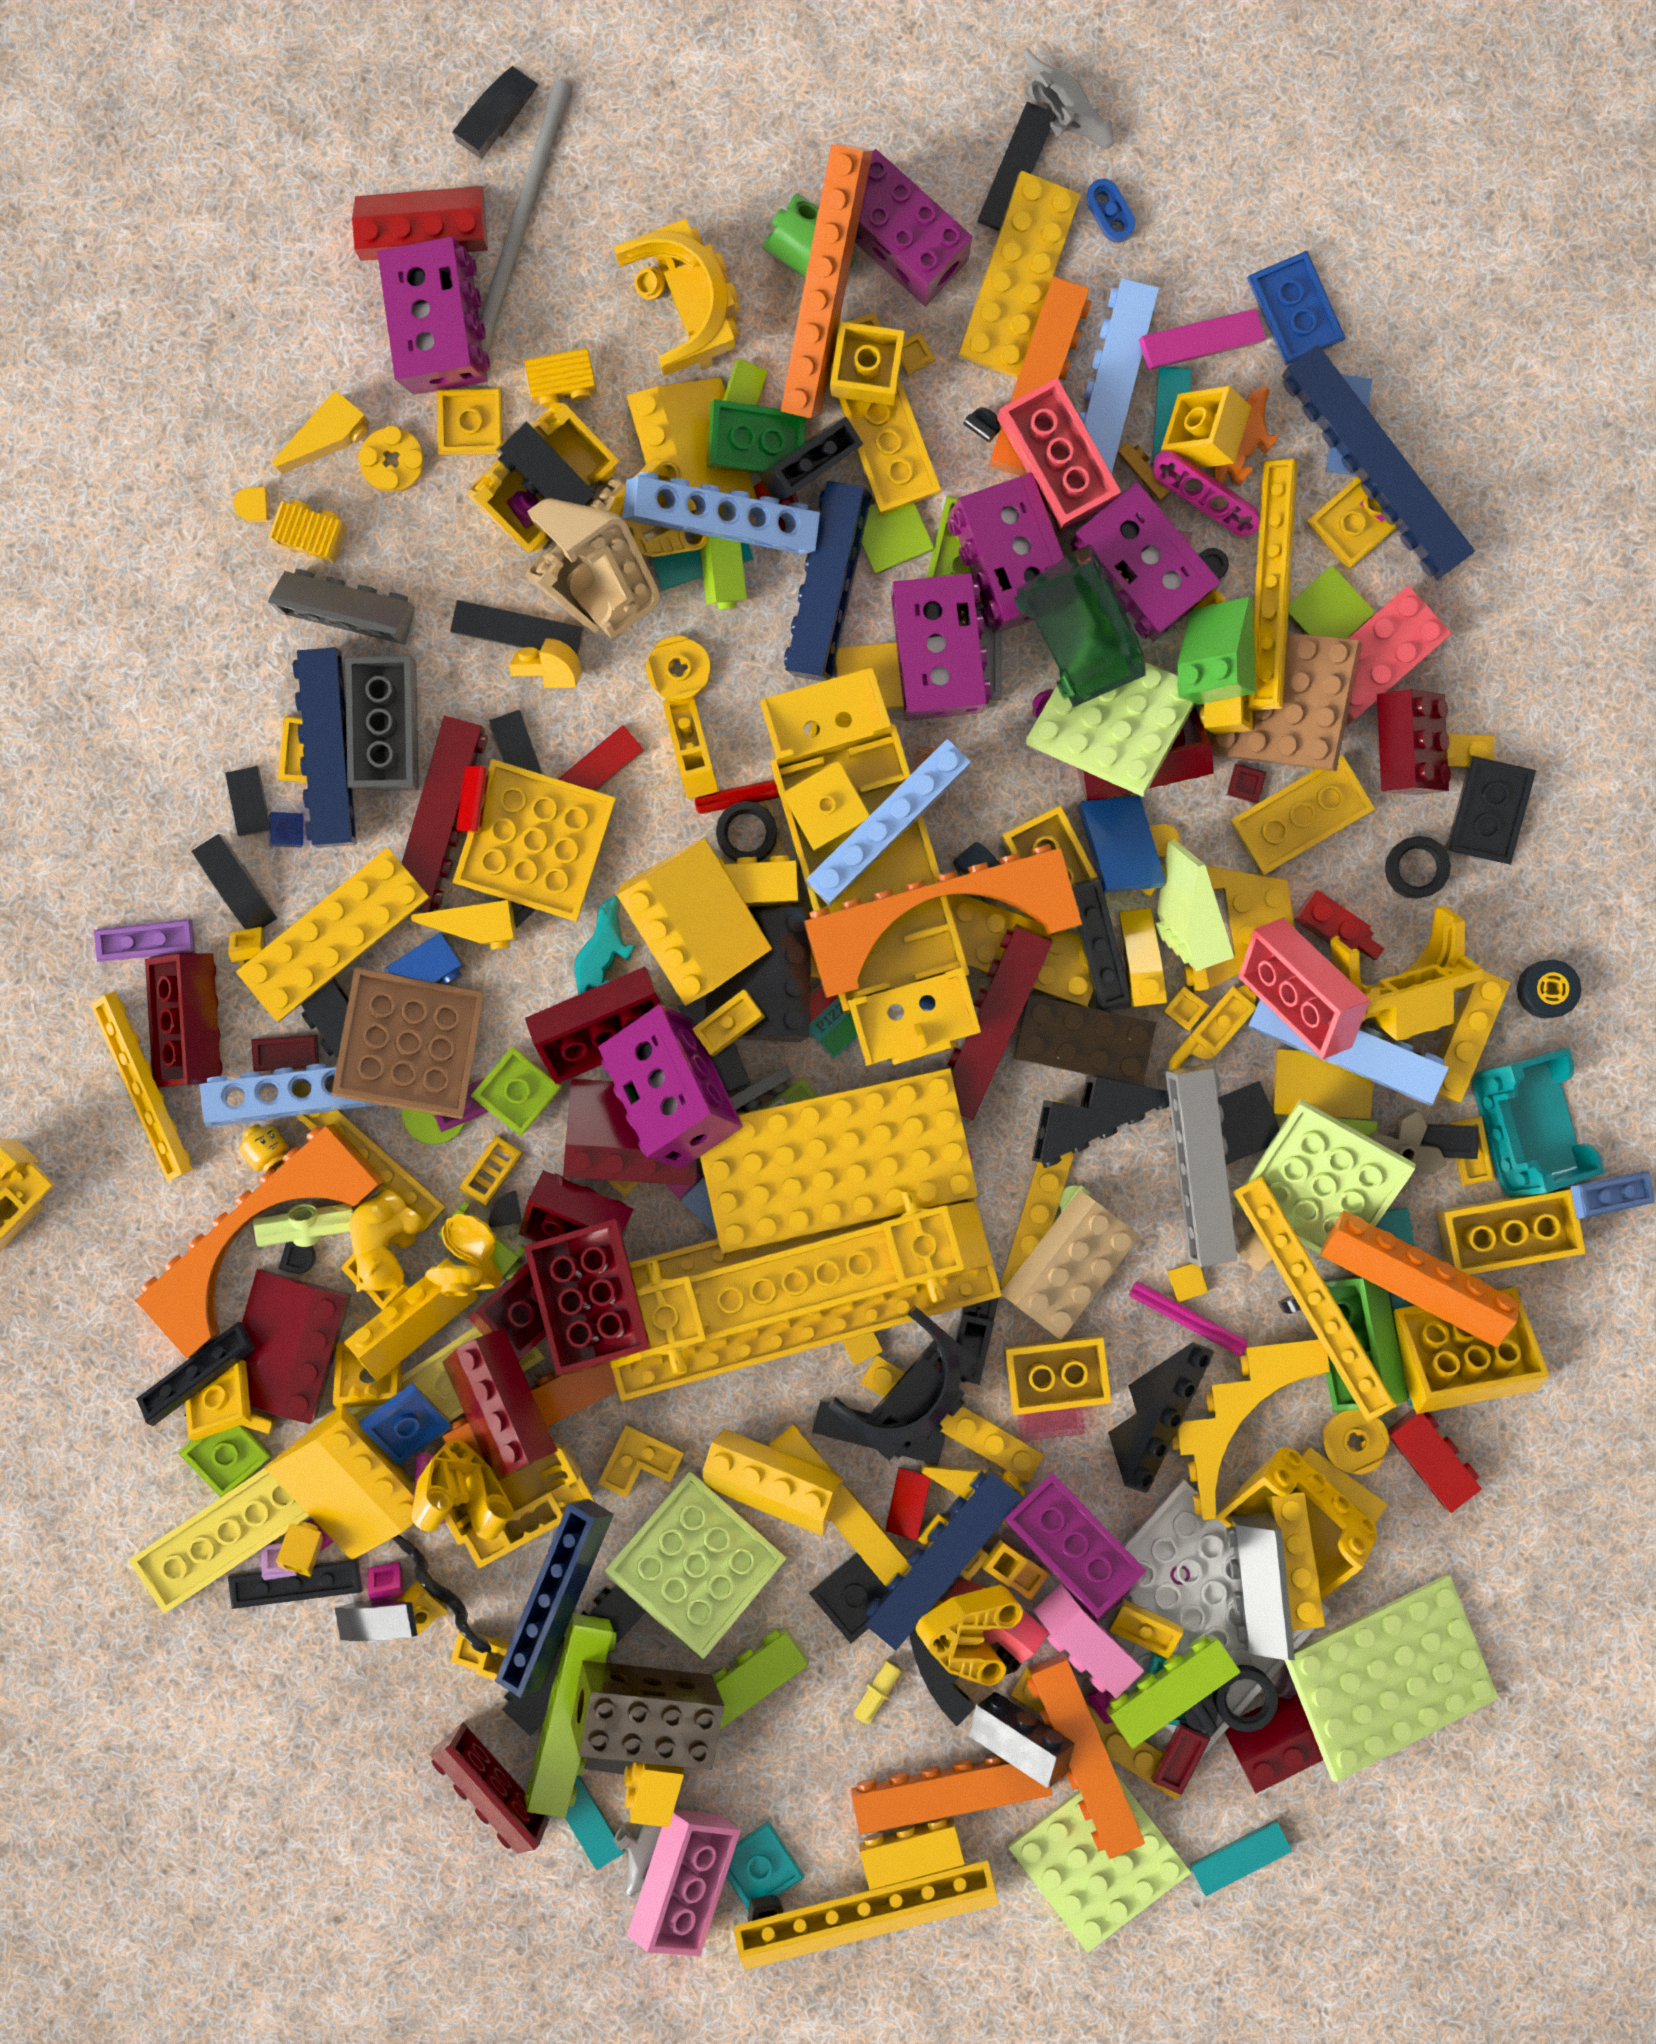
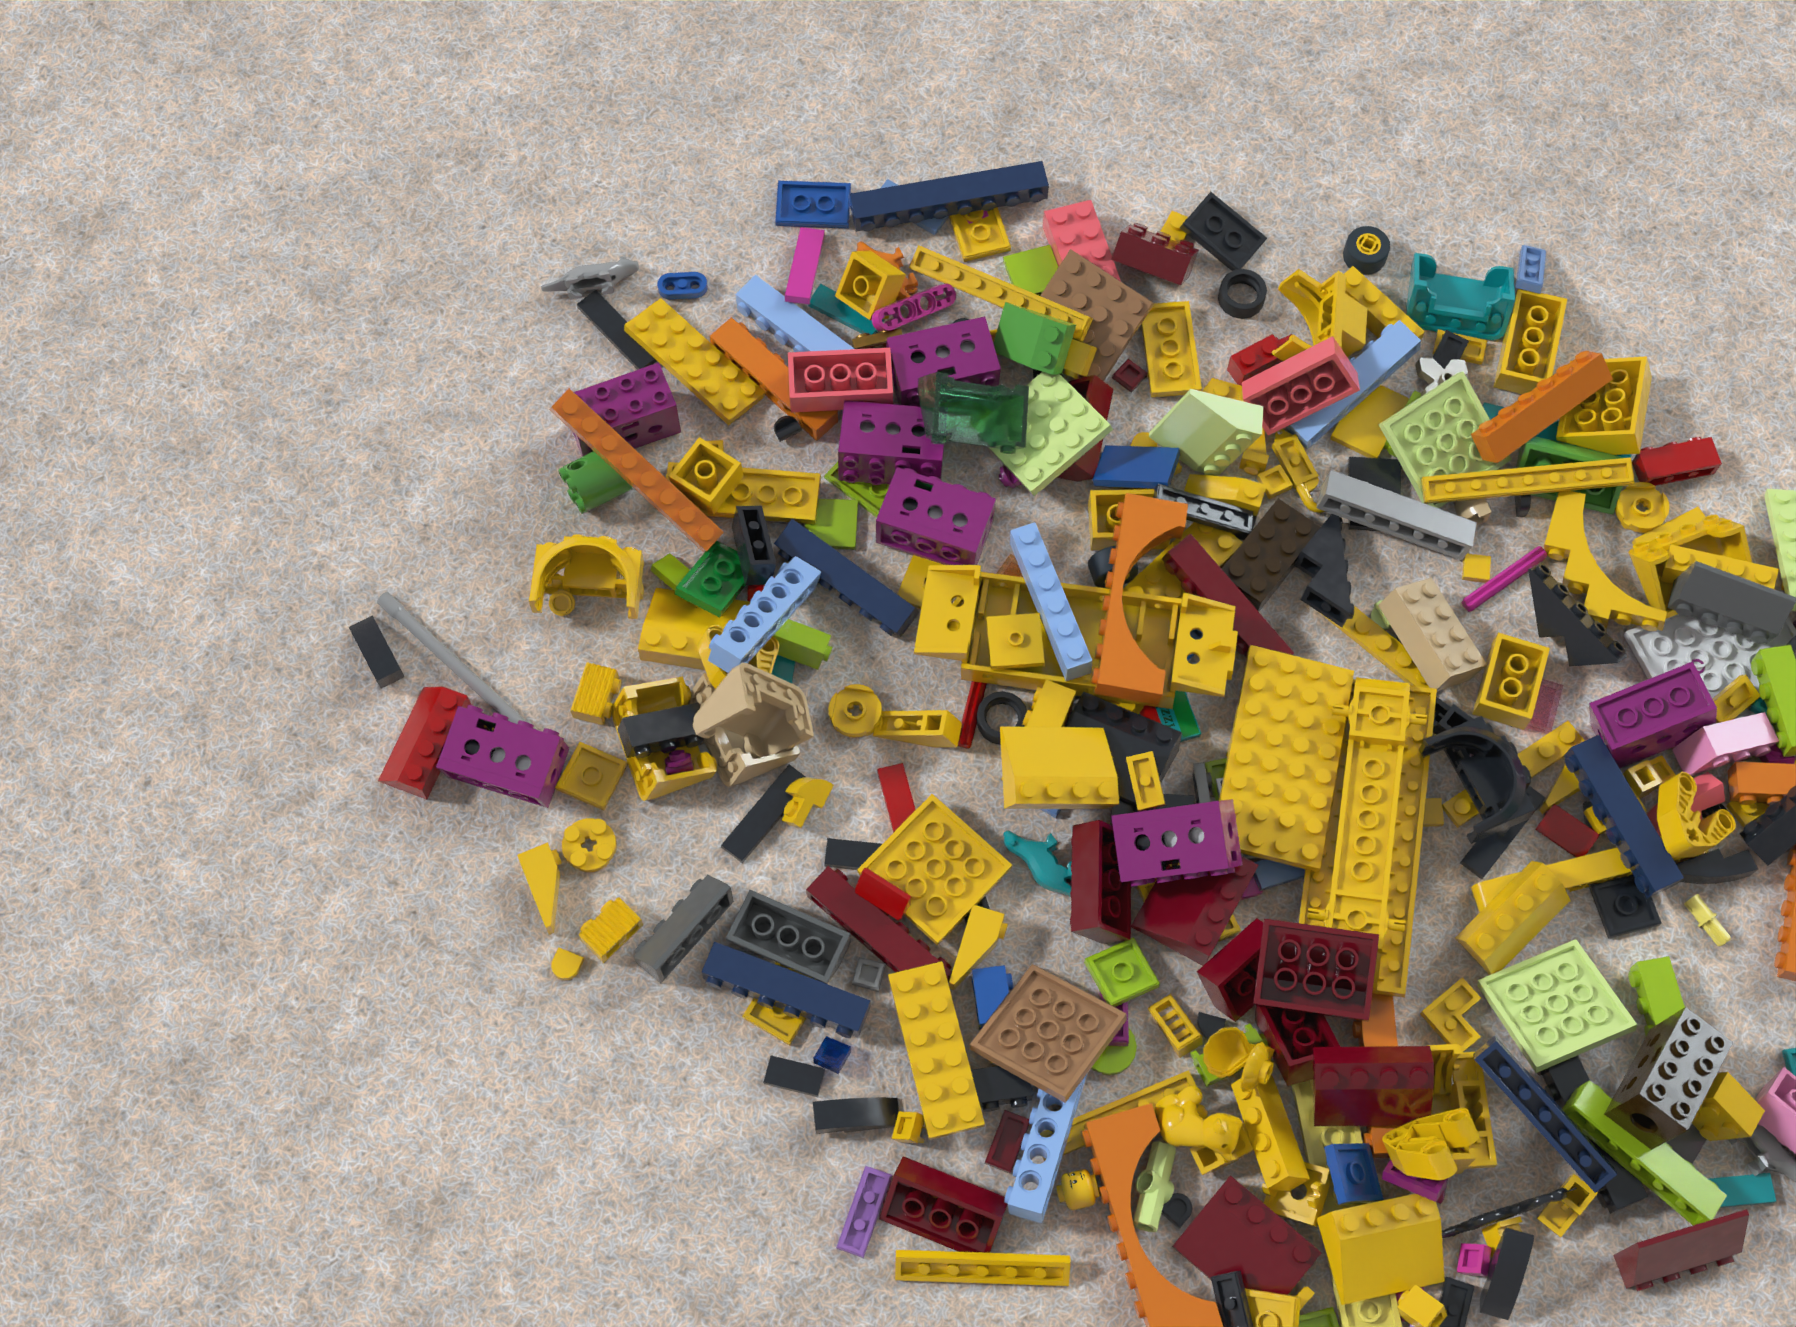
camera: 65 degrees left, 20 degrees down
none -> light grey tile [852,957,886,992]

